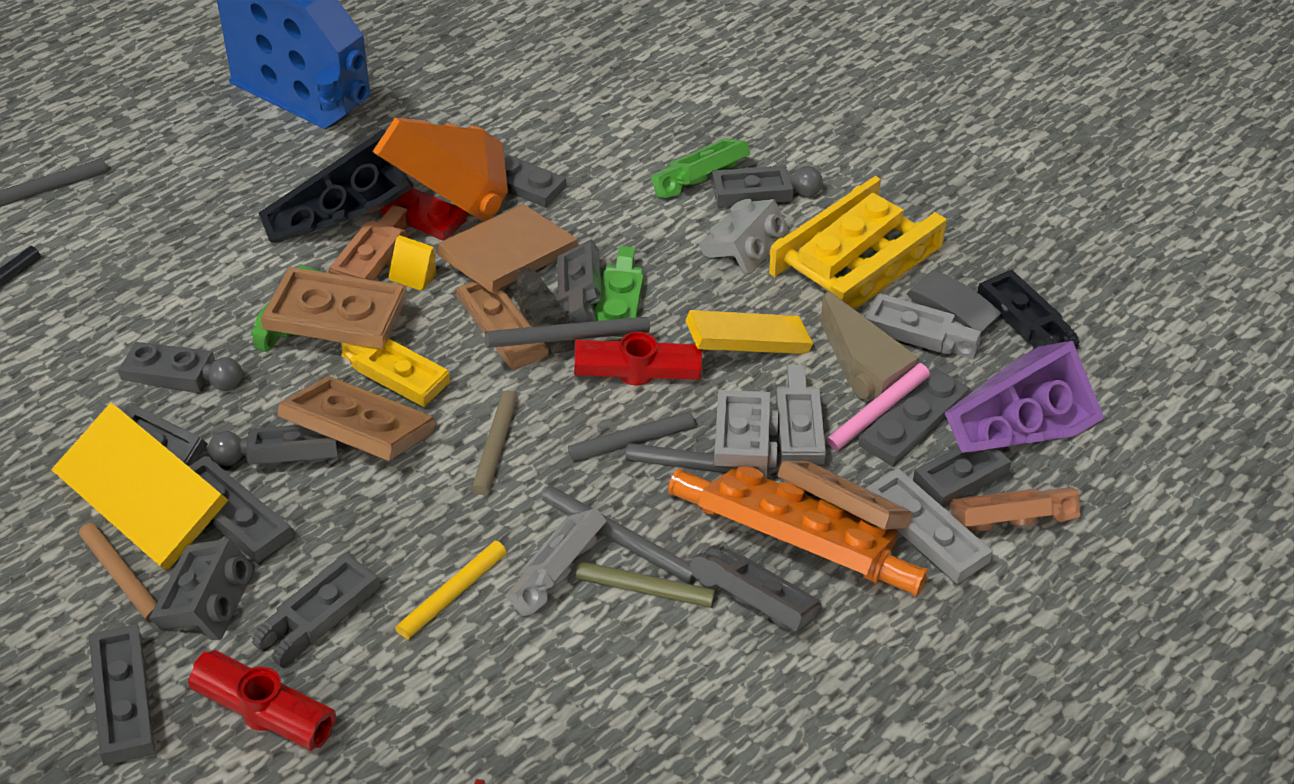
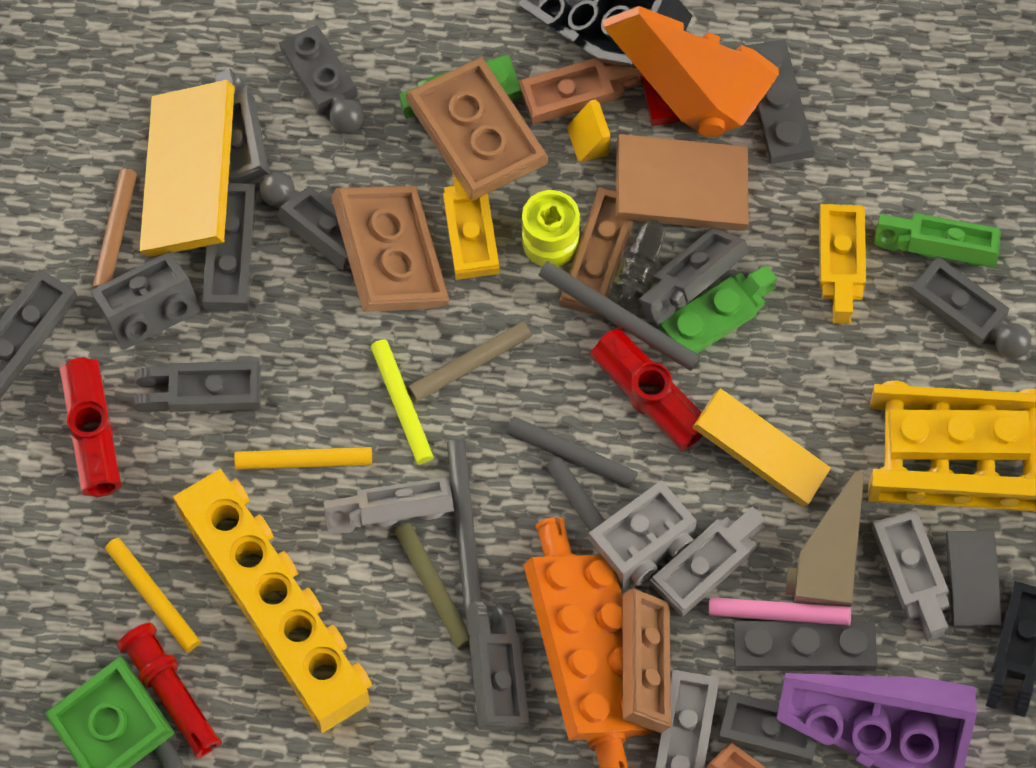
camera: 50 degrees right, 20 degrees up
light grey bracket [699,199,789,274] -> none
none -> yellow bar [105,538,201,653]
none -> yellow brick [173,468,372,734]
none -> neon yellow bar [371,340,434,465]
none -> neon yellow wheel [522,190,580,267]
none -> yellow hinge [819,204,866,324]

